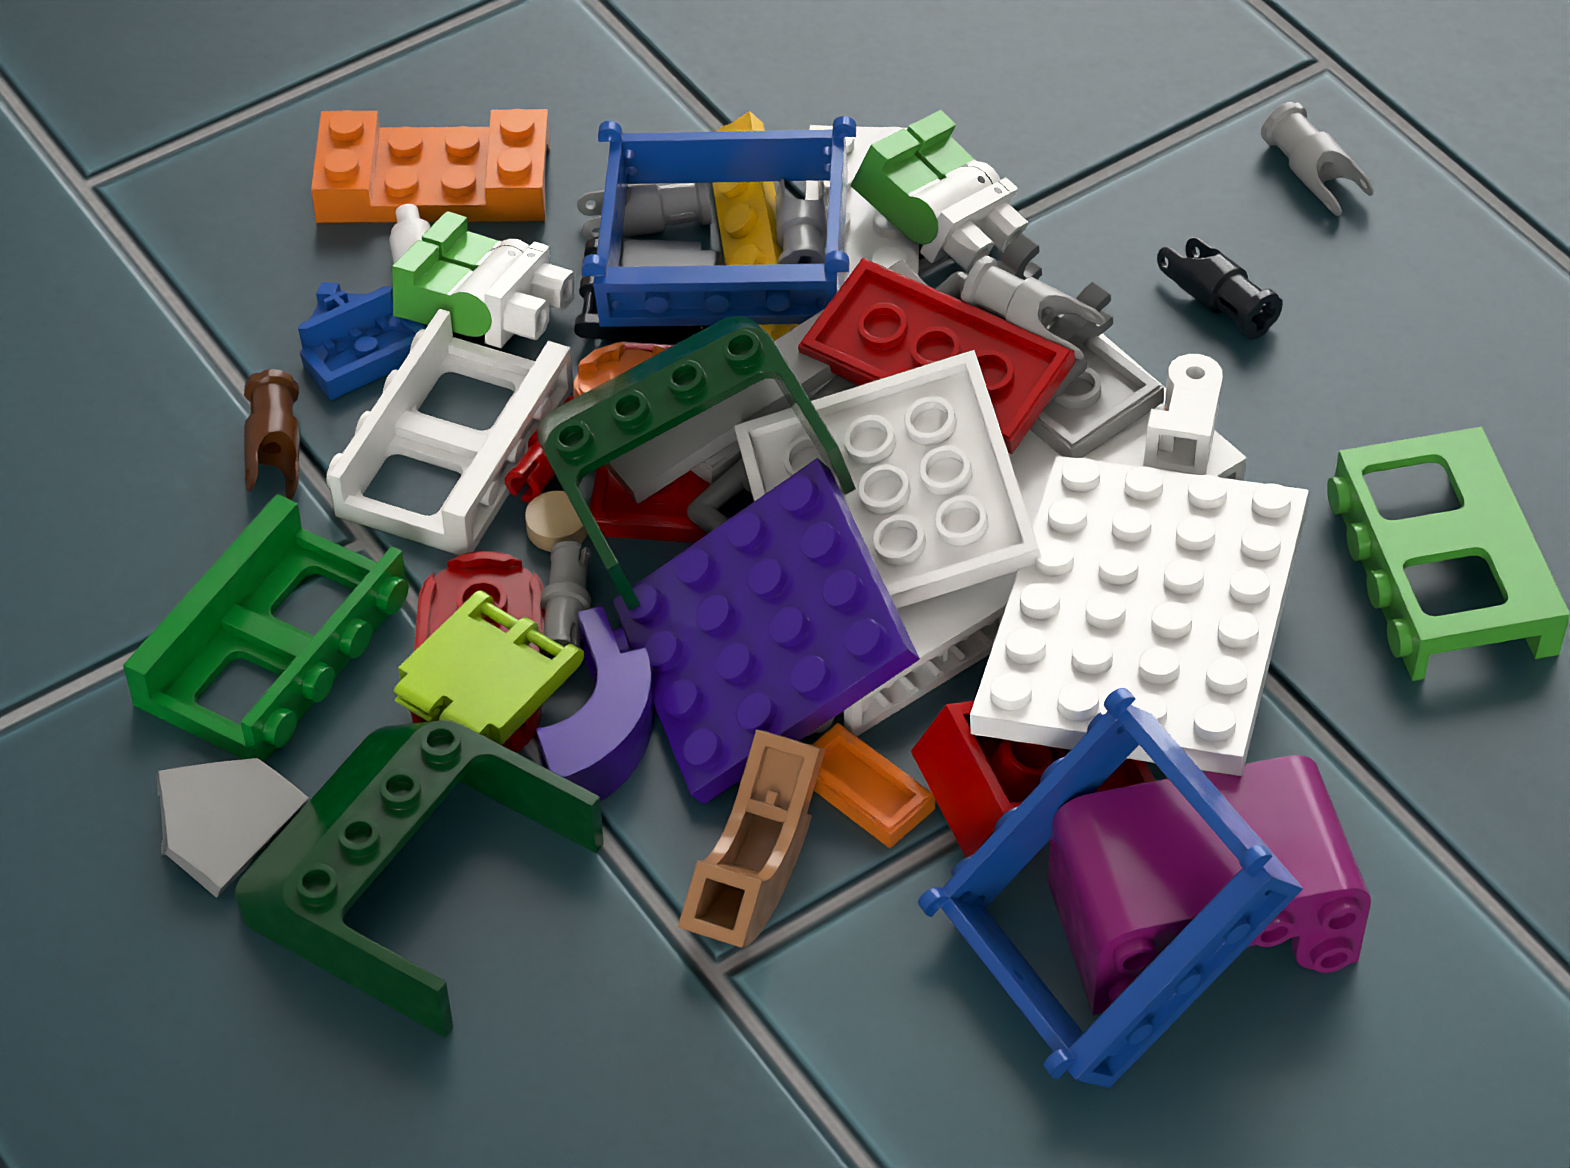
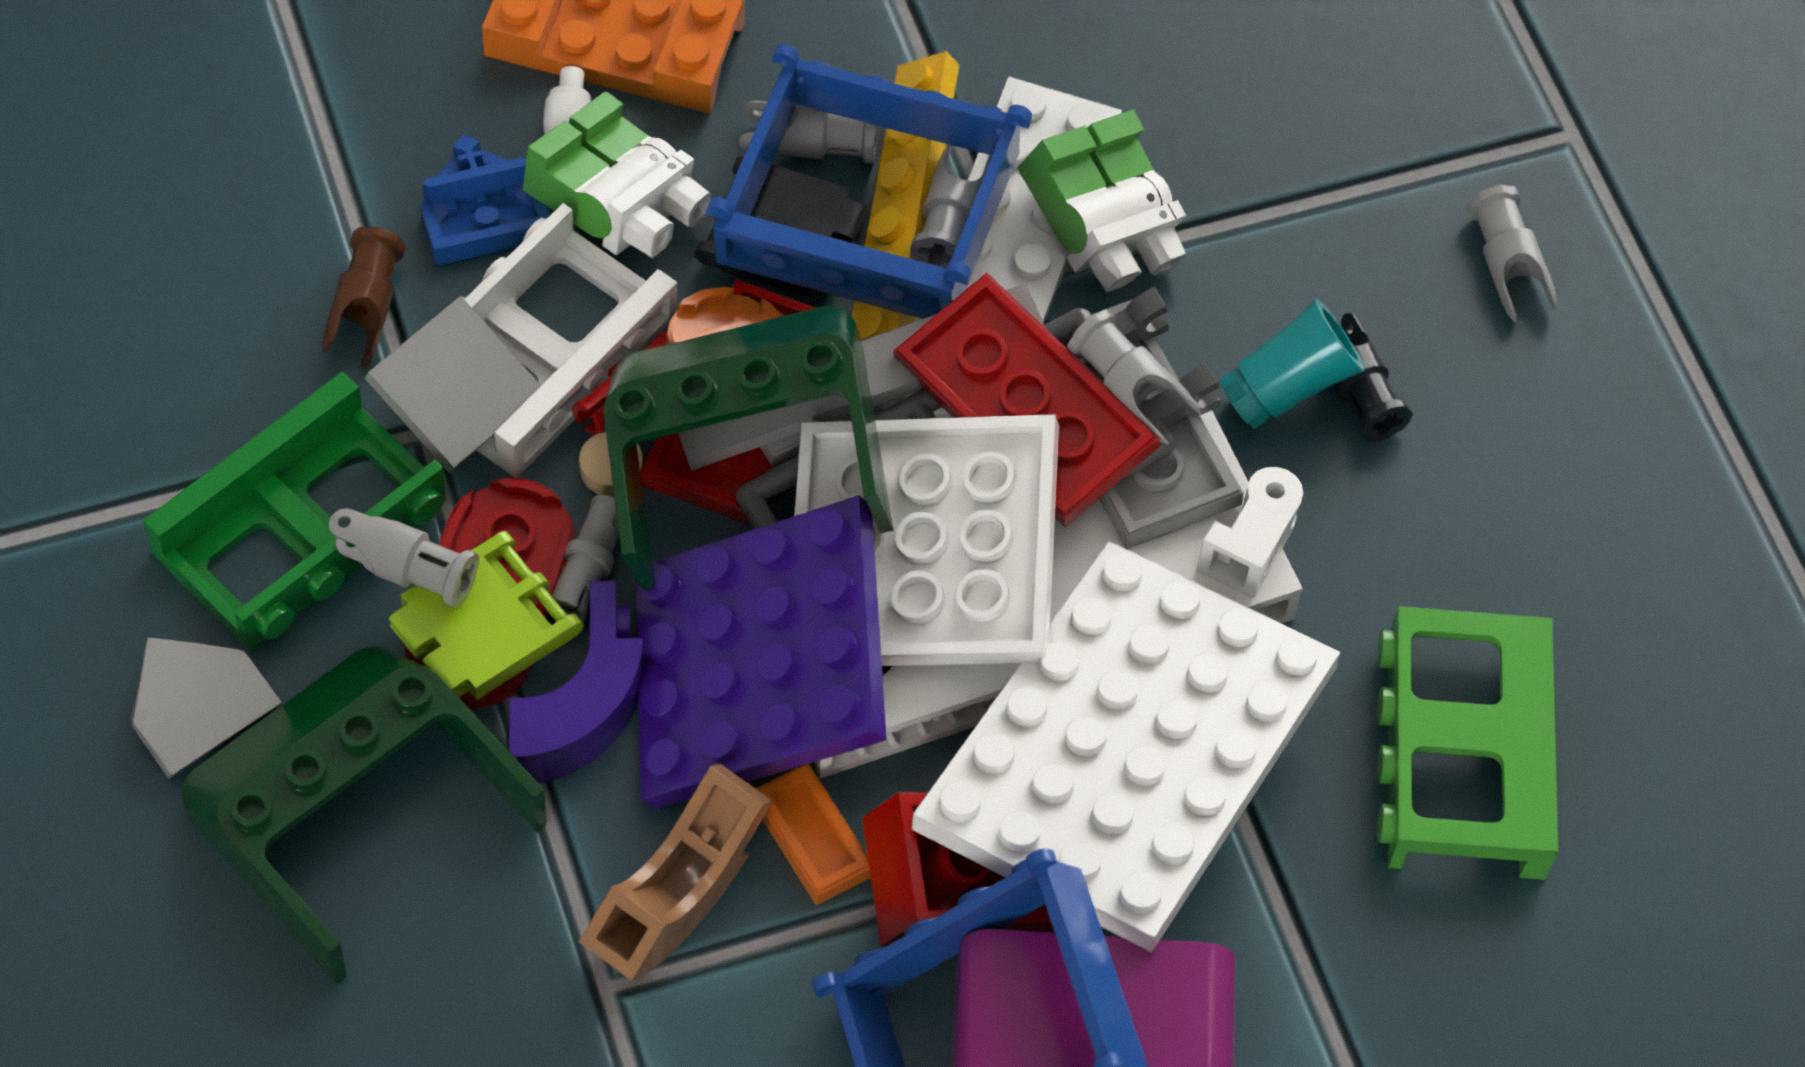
camera: 10 degrees right, 10 degrees up
none -> light grey piece [329,508,479,608]
none -> light grey tile [364,296,541,473]
none -> teal plant [1220,298,1365,429]

